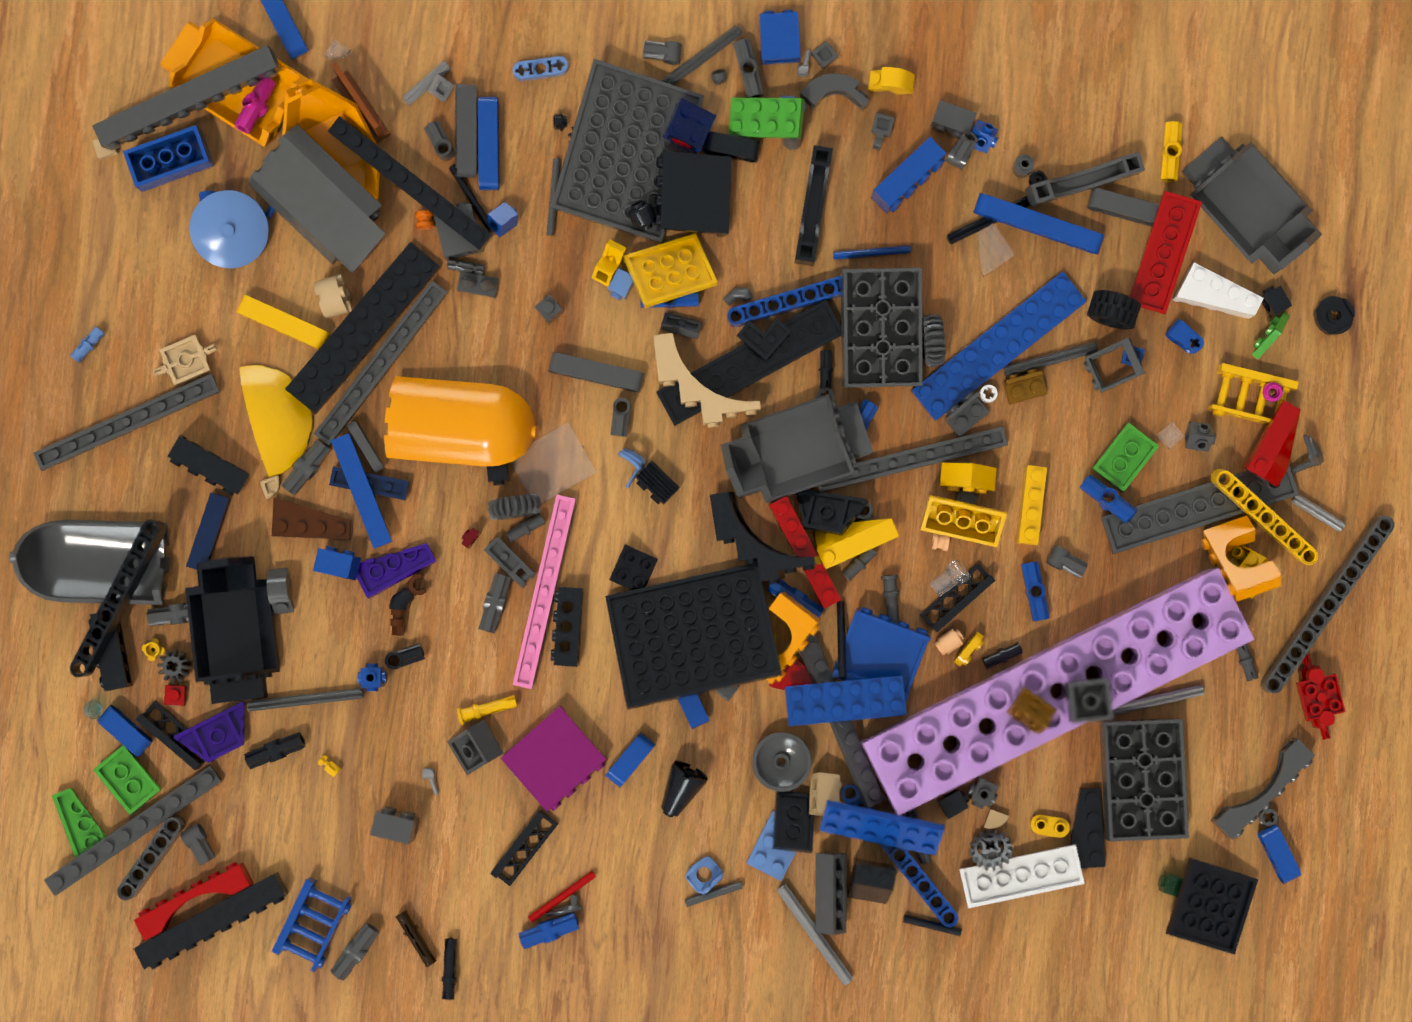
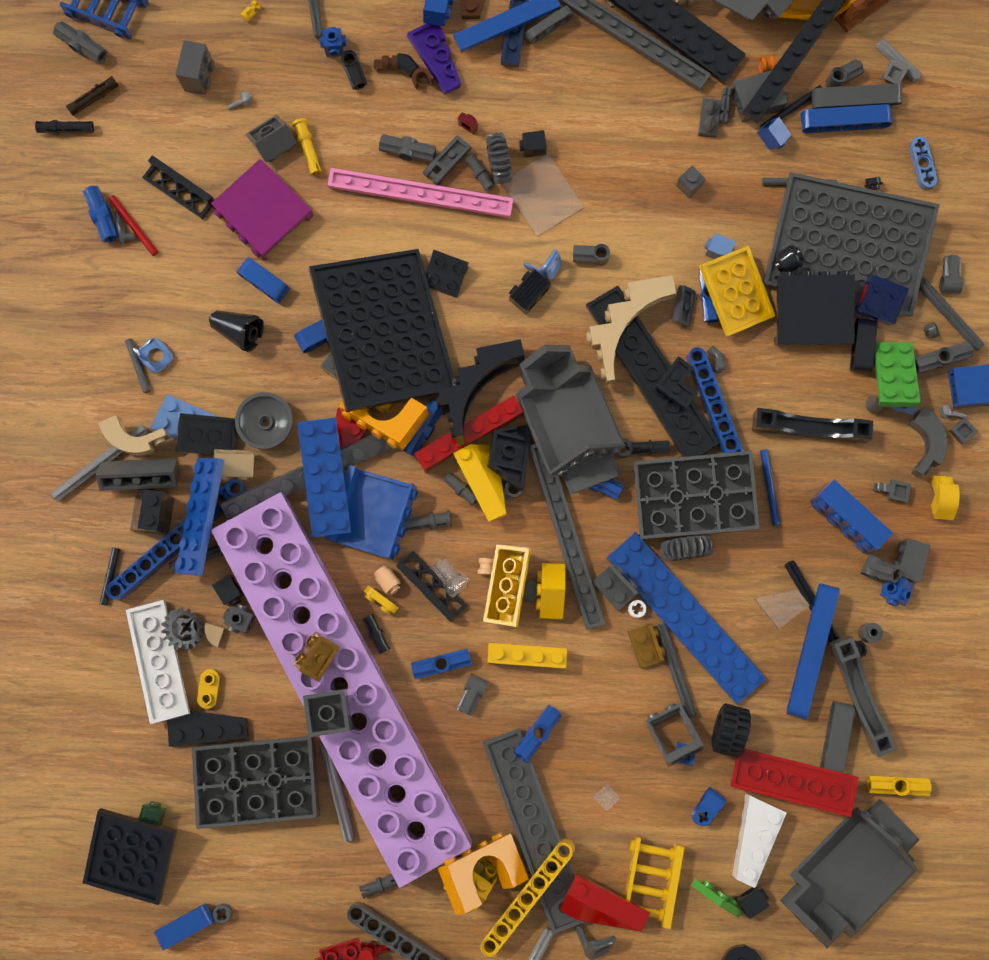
camera: 85 degrees right, 5 degrees down
light orange panel [384,376,538,466] -> none
dark grey beam [548,352,645,393] -> none
black brick [550,587,583,667] -> none
yellow brick [592,239,627,287] -> none
black bar [836,601,847,679] -> none
bright green plate [1092,422,1159,493] -> none
dark grey brick [1184,421,1216,452] -> none
dark grey arch [1211,738,1315,839] -> none
dark pink plate [1262,382,1283,402] -> none
none -> tan arch [98,415,170,456]

